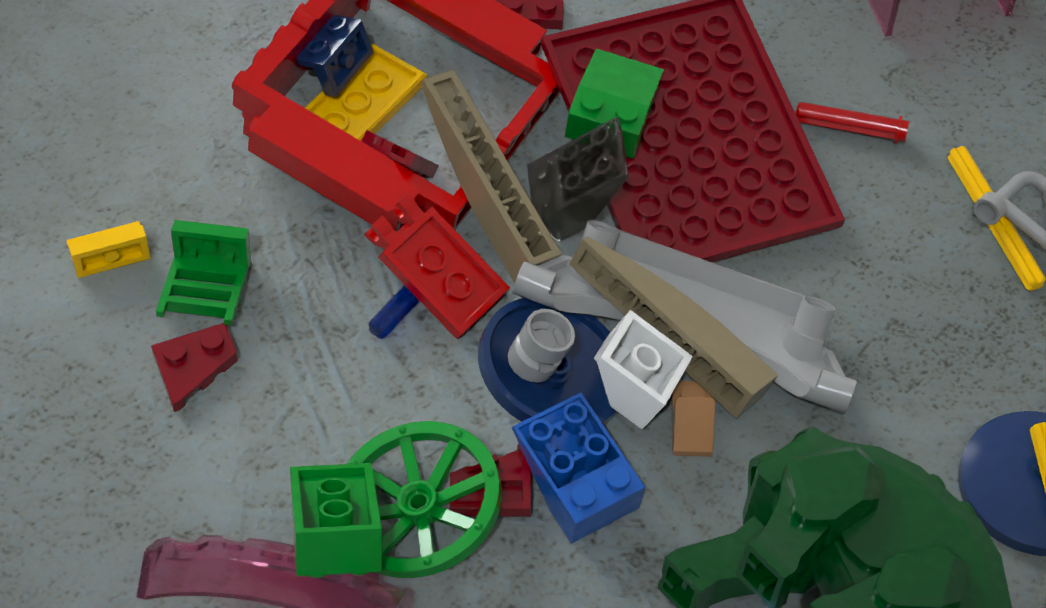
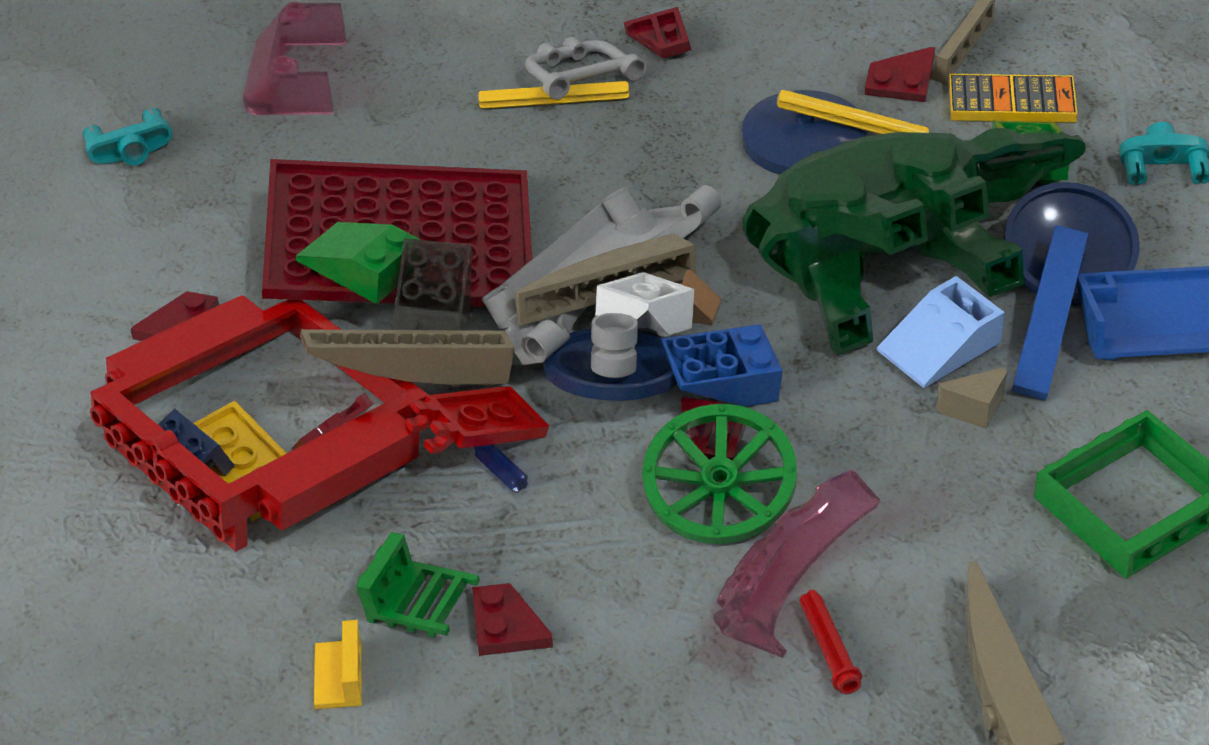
camera: 70 degrees left, 10 degrees down
green slope [290,463,382,578] -> none
red axle [796,102,909,144] -> none

